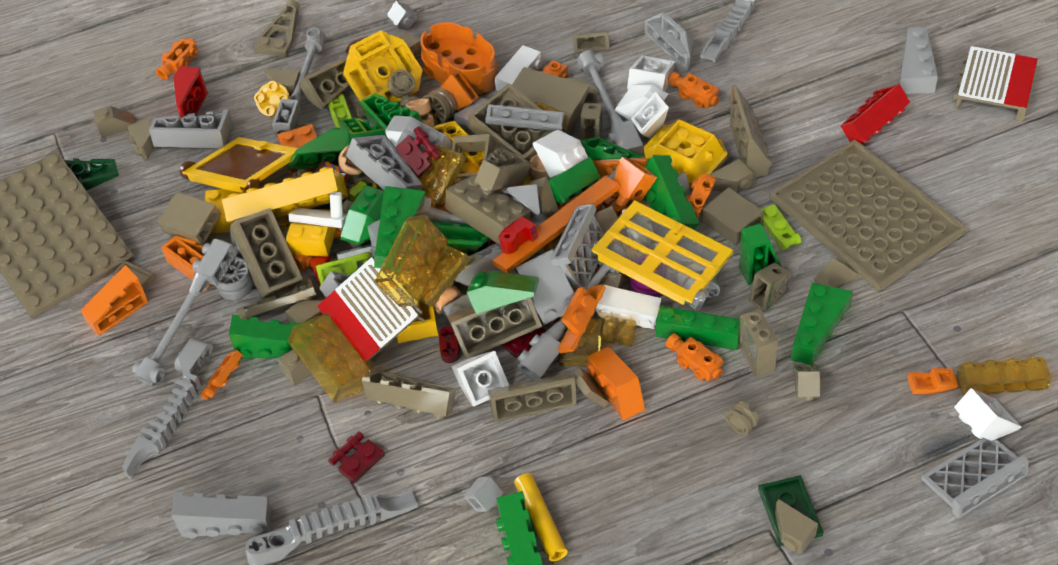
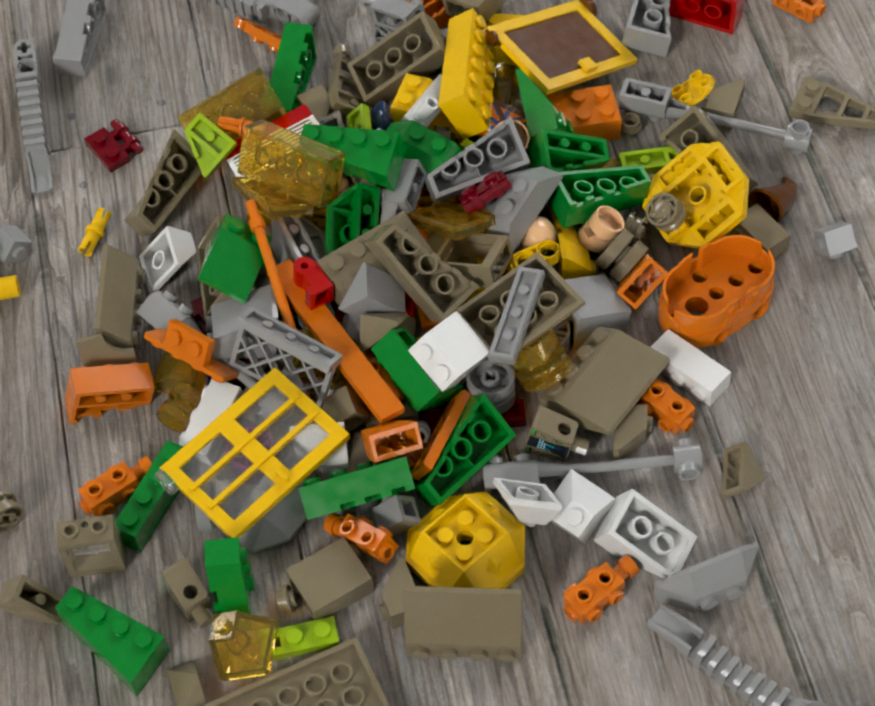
camera: 100 degrees right, 5 degrees up
none -> yellow pin [77,208,112,257]
none -> lime wing [184,112,238,180]
none -> clear yellow slope [208,611,279,681]
none -> orange axle [217,116,267,139]
none -> orange bar [245,199,297,330]
none -> dark blue hair [371,101,394,131]

